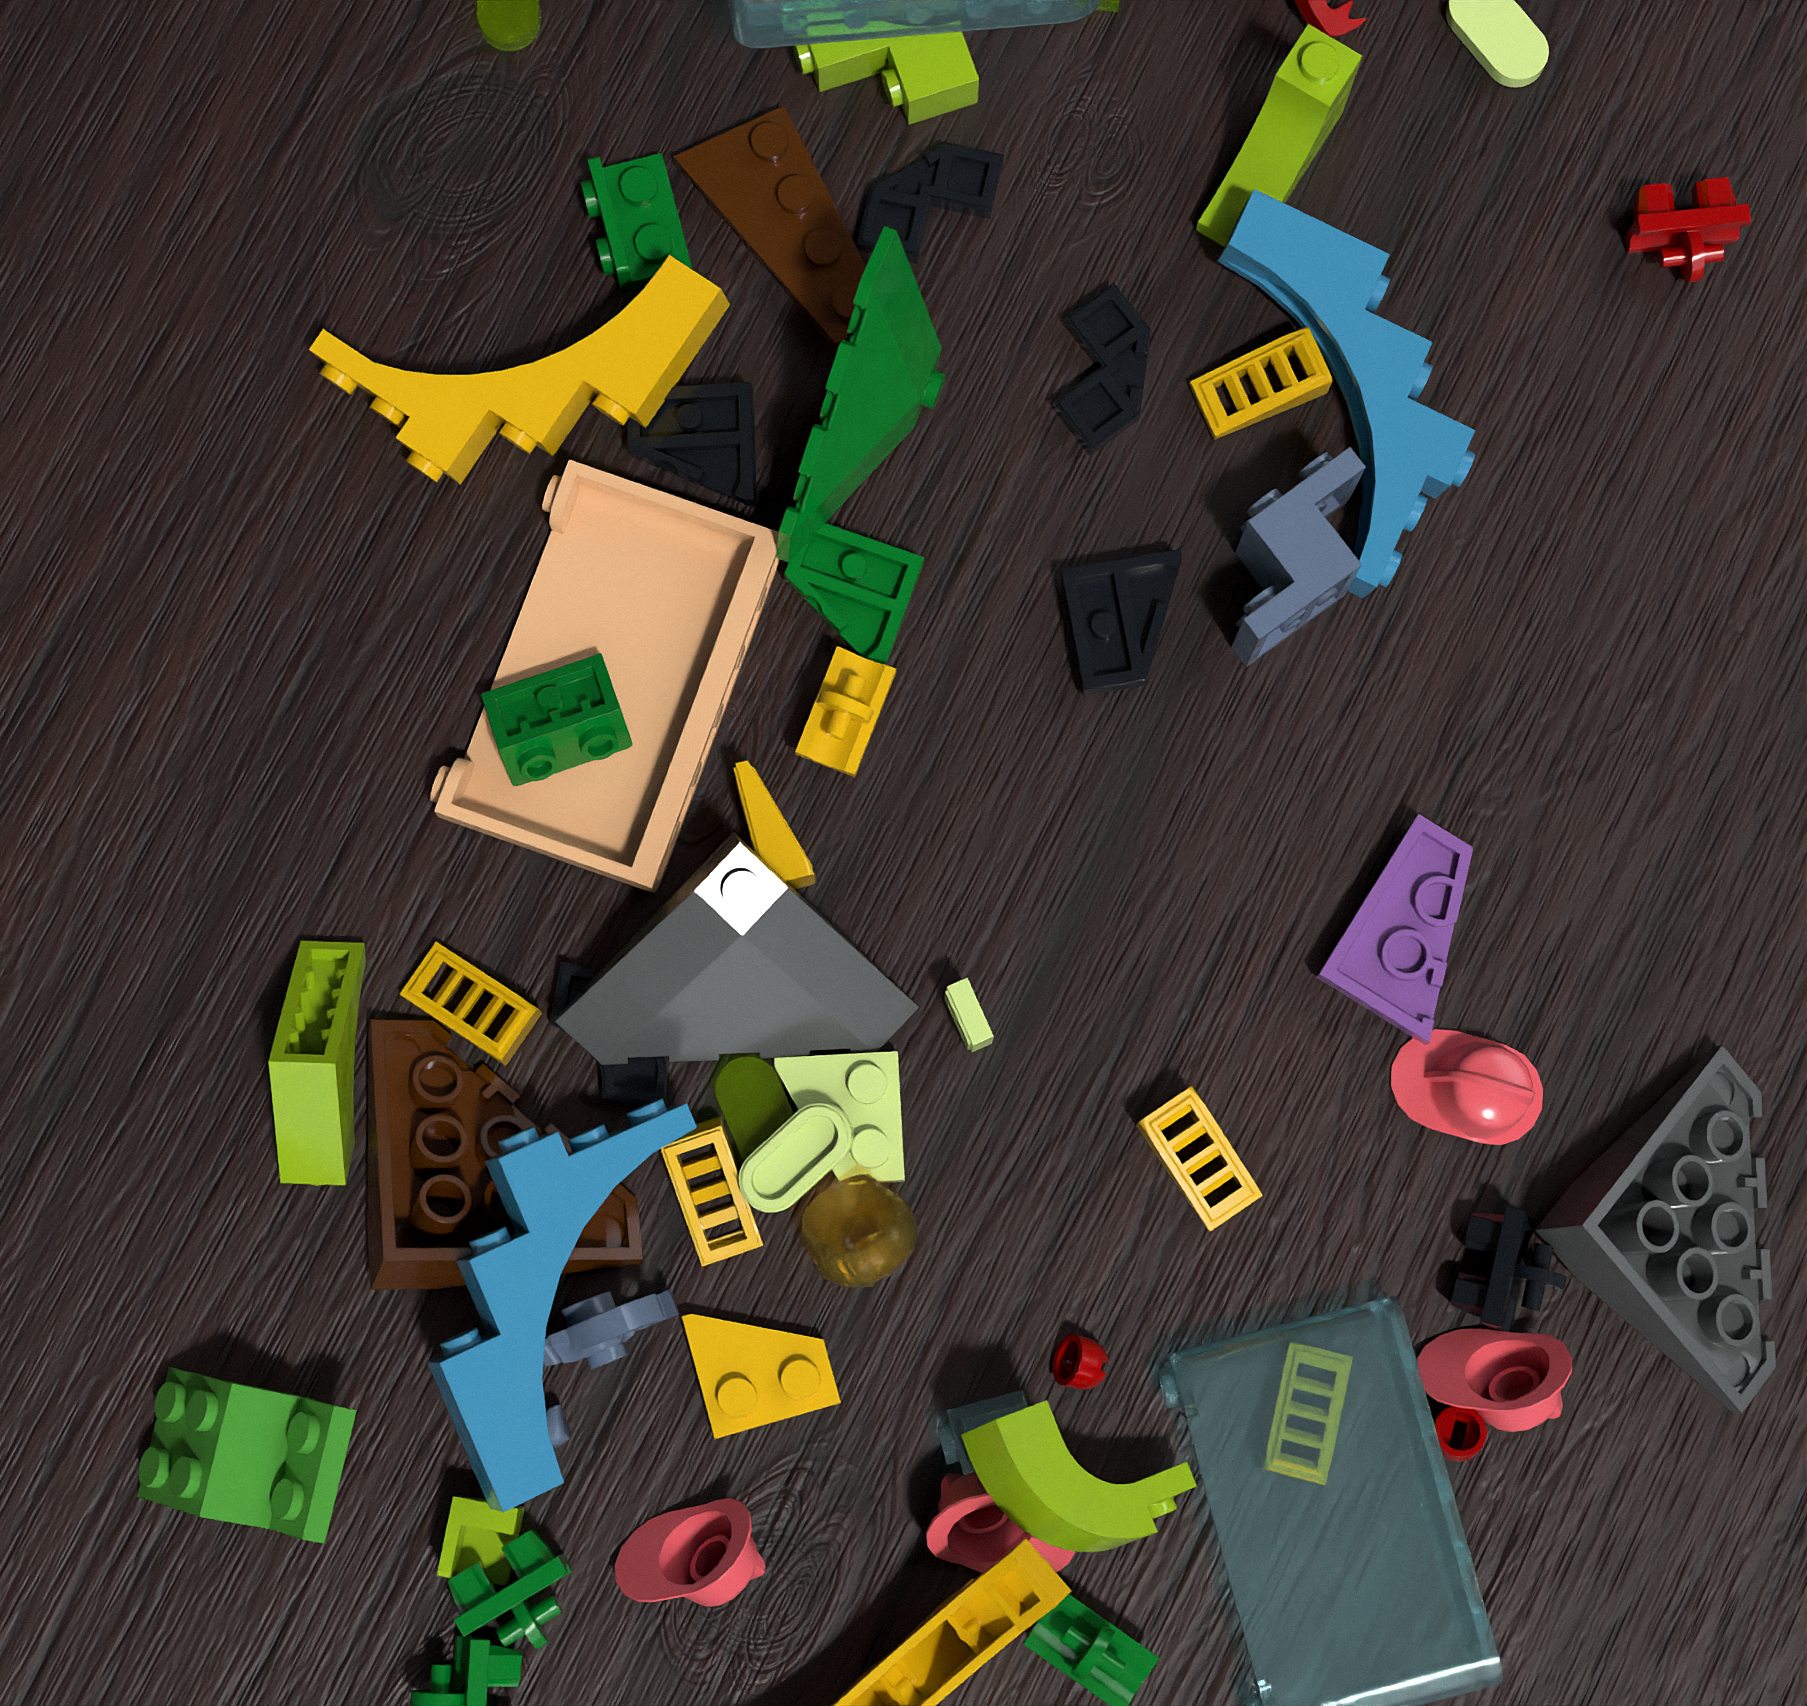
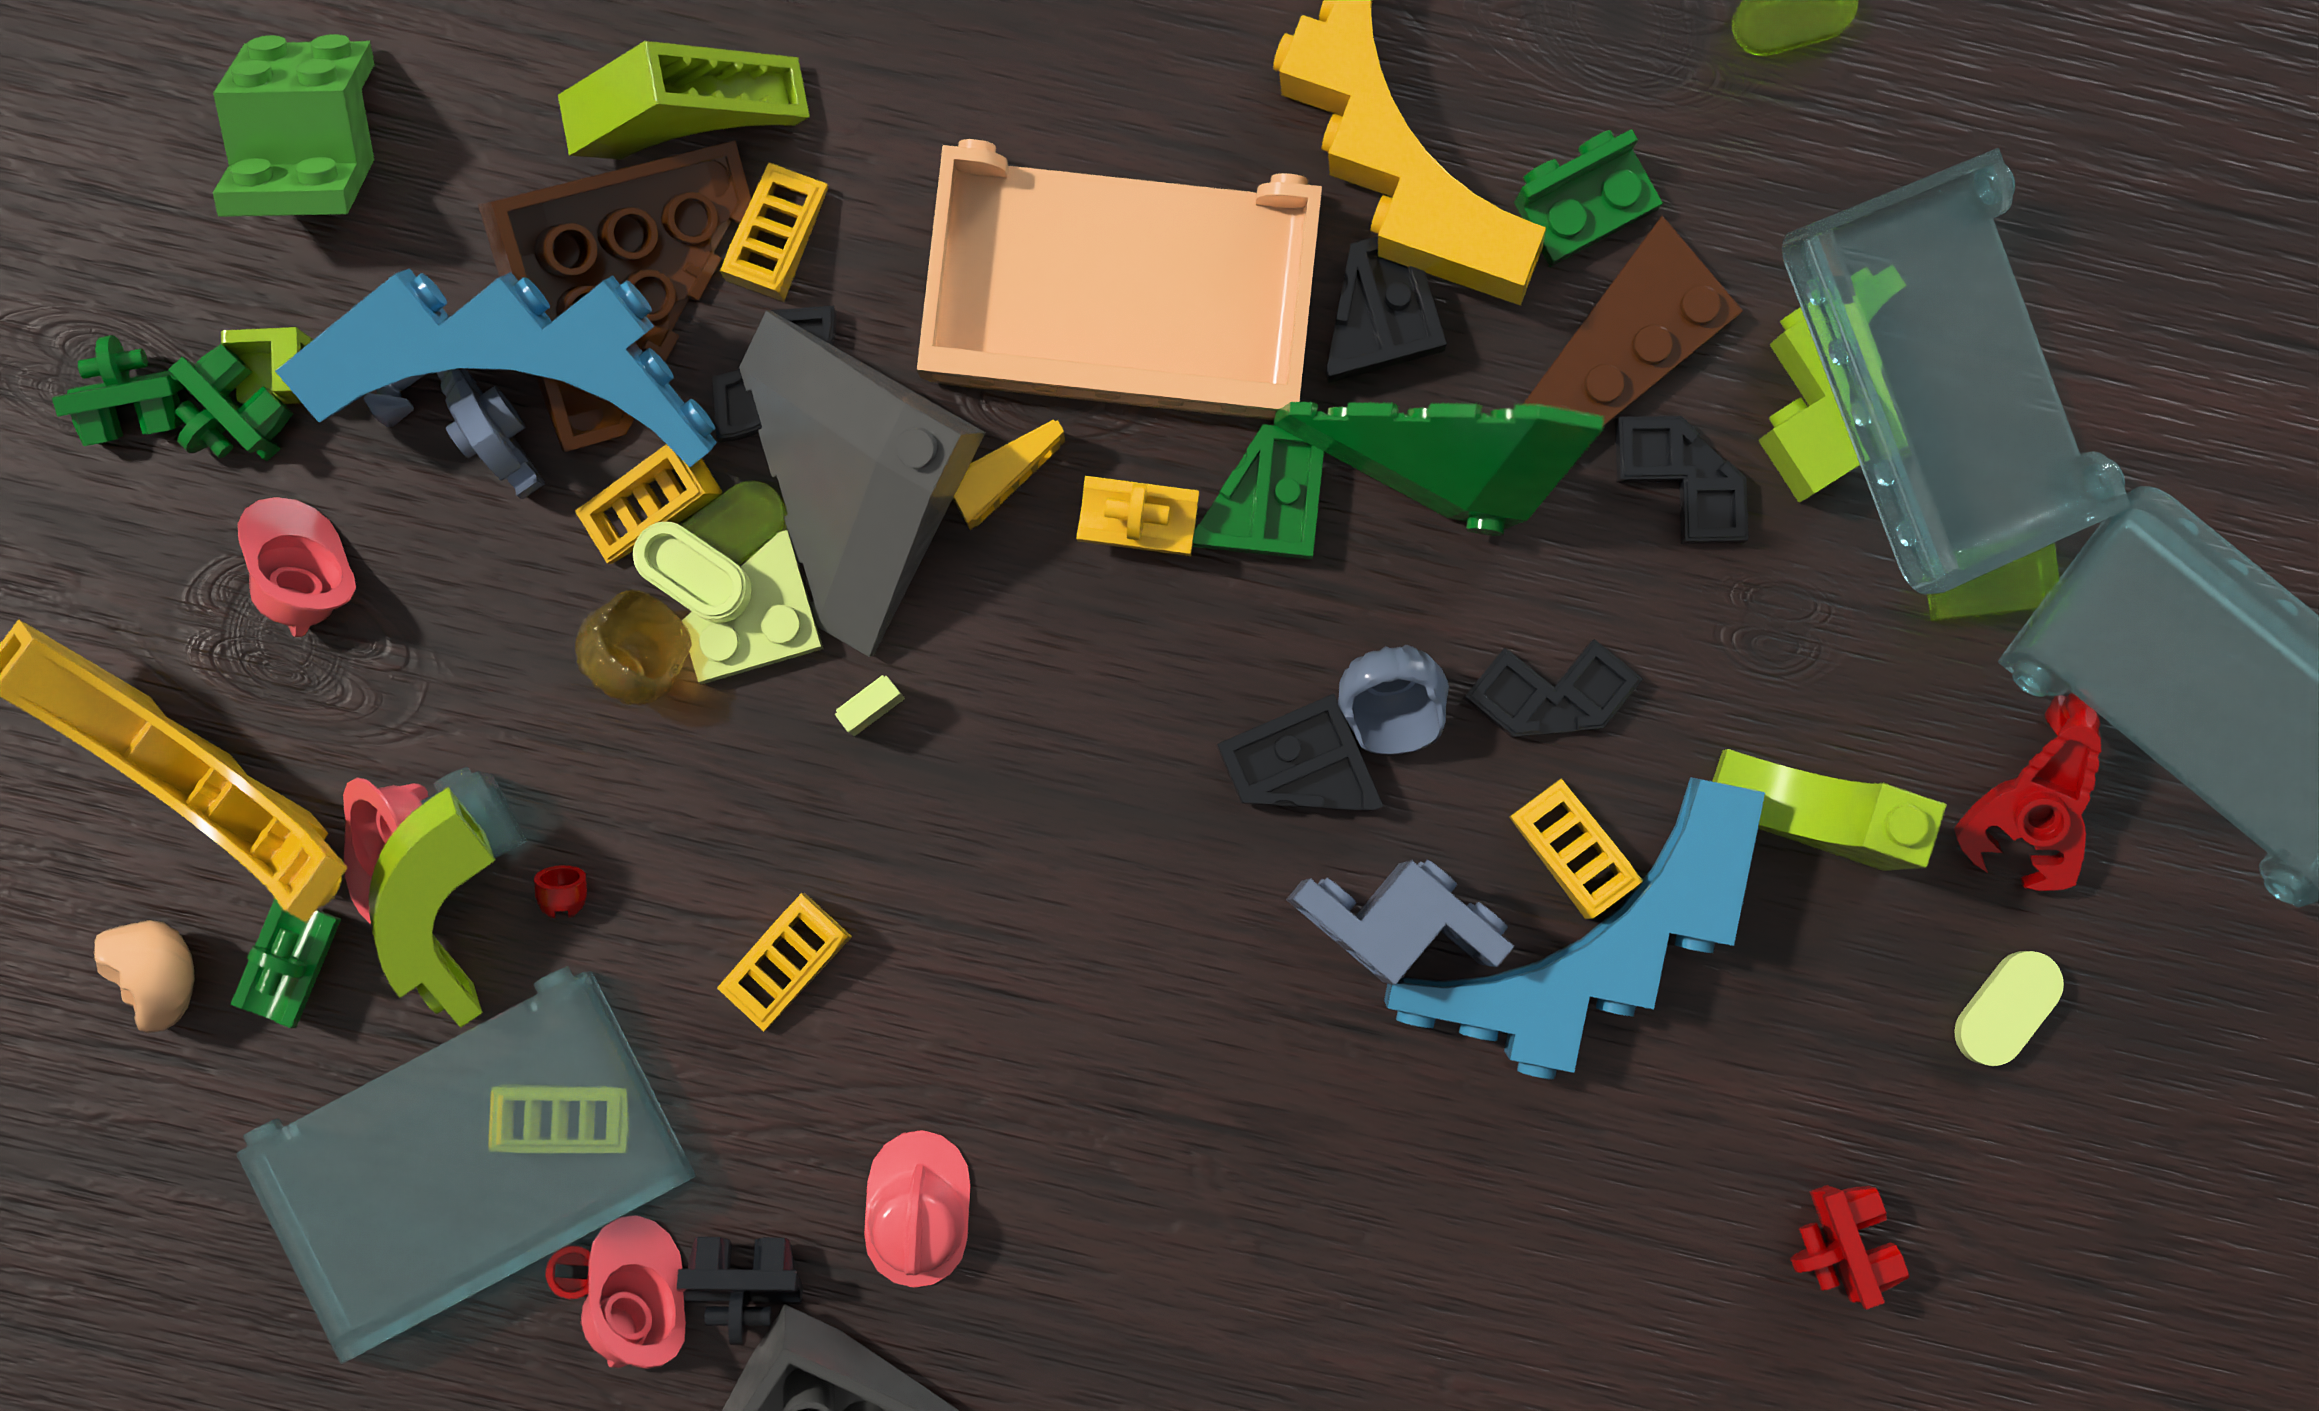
camera: 70 degrees right, 5 degrees up
green bracket [481,653,633,786] -> none
yellow wing [682,1314,841,1439] -> none
medium lavender wing [1317,814,1473,1045] -> none
none -> sand blue hair [1338,645,1449,755]

